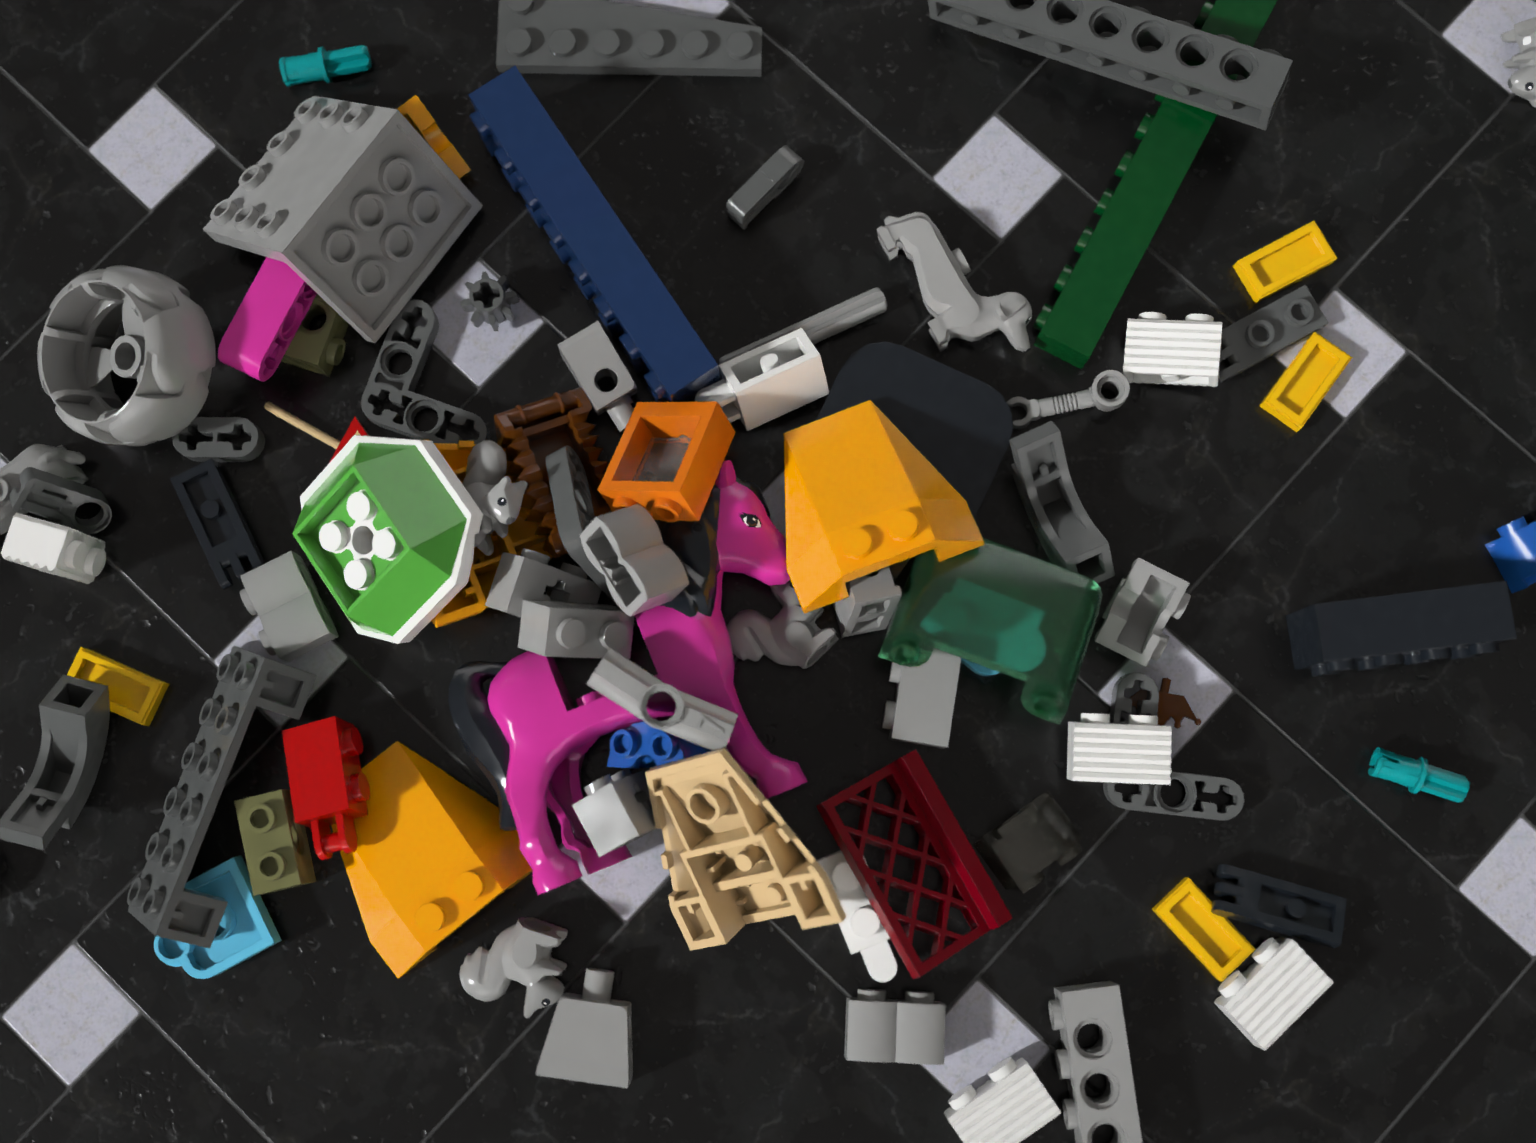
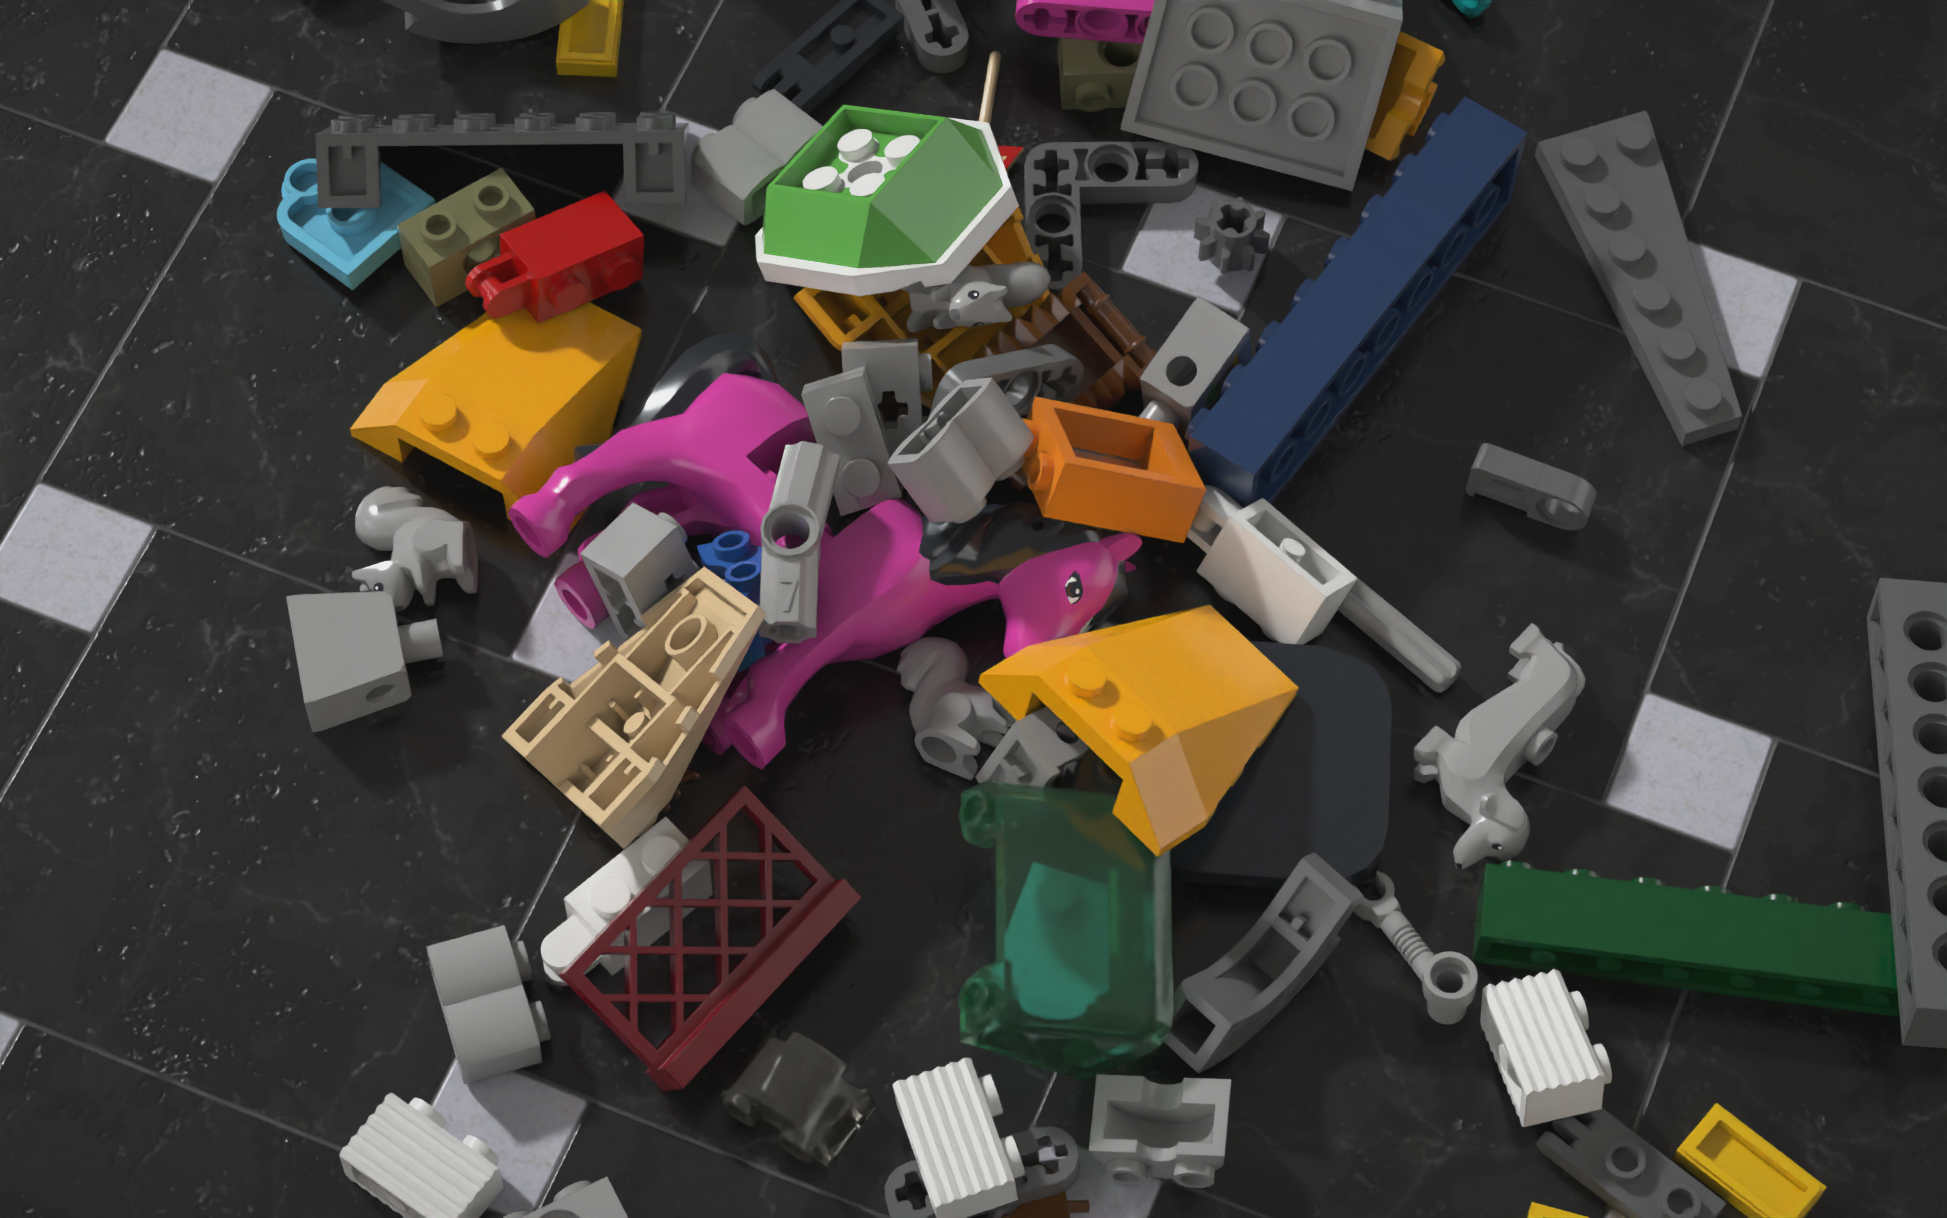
camera: 65 degrees right, 20 degrees down
light grey brick [882,644,962,749] -> none

